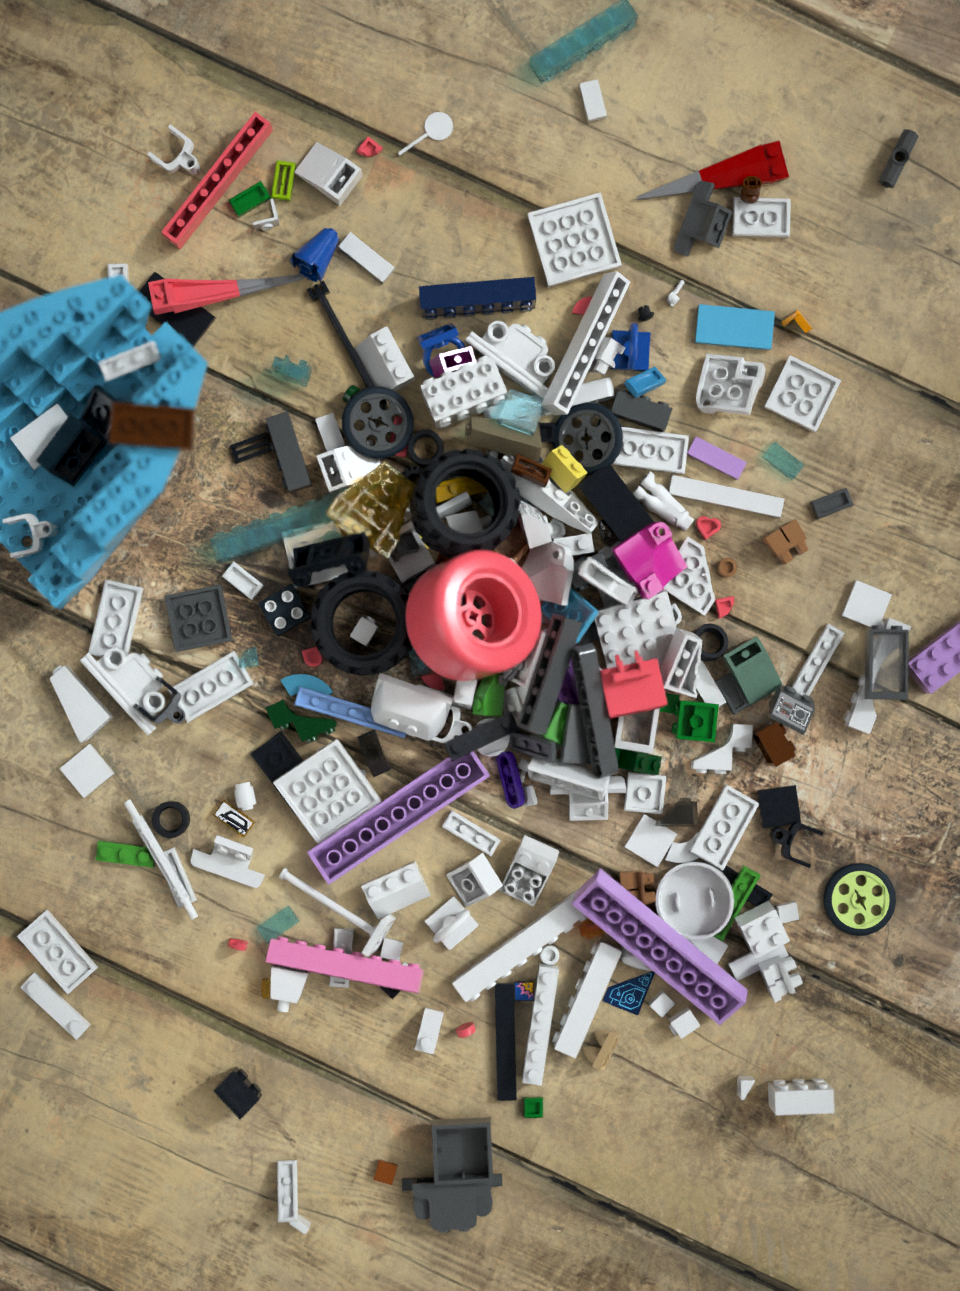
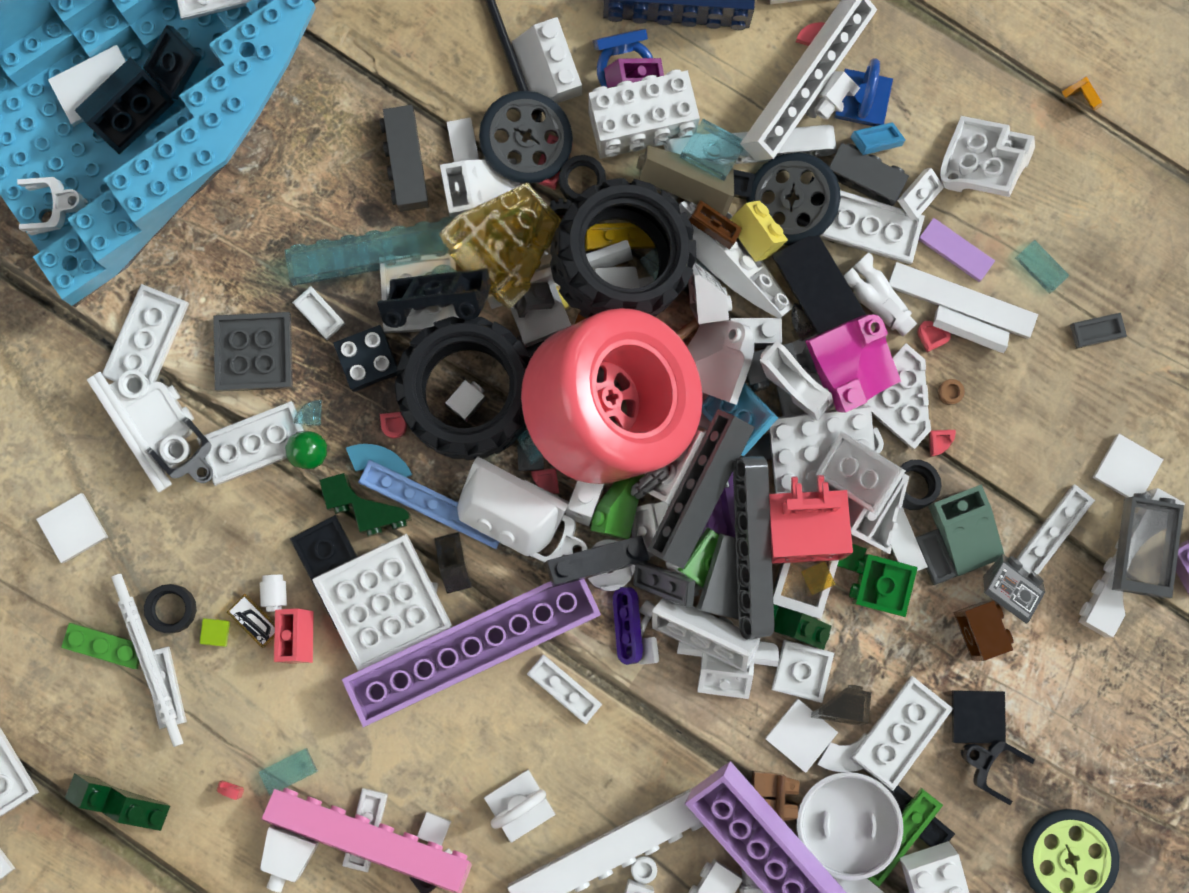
camera: 10 degrees right, 5 degrees down
white slope [50,665,114,743] -> none
reddish brown tile [109,402,195,450] -> none
white plate [191,835,265,888] -> none
black tile [230,432,272,464] -> none
clear yellow tile [261,978,271,999] -> none
clear light blue hips [272,355,312,387] -> none
white tile [279,868,396,957] -> none
dark green tile [343,385,360,403] -> none
white slope [361,860,431,919] -> none
white slope [446,853,503,907] -> none
white brick [465,321,555,399] -> none
white slope [499,835,559,906] -> none
white tile [550,517,566,540] -> none
clear orange brick [579,919,607,940] -> none
black piece [638,305,654,322] -> none
white hand [666,280,685,307] -> none
white arch [691,724,753,774] -> none
medium azure tile [695,304,775,350] -> none
medium nougat hips [762,519,809,565] -> none
white plate [764,355,841,433] -> none
white slope [776,900,799,924] -> none
none -> dark green arch [65,773,170,831]
none -> lime tile [200,618,230,647]
none -> coral brick [274,608,314,664]
none -> green hair [285,431,327,469]
none -> clear yellow tile [801,561,836,595]
none -> white tile [815,431,906,516]
none -> white plate [897,168,944,220]
none -> white tile [933,305,1010,353]

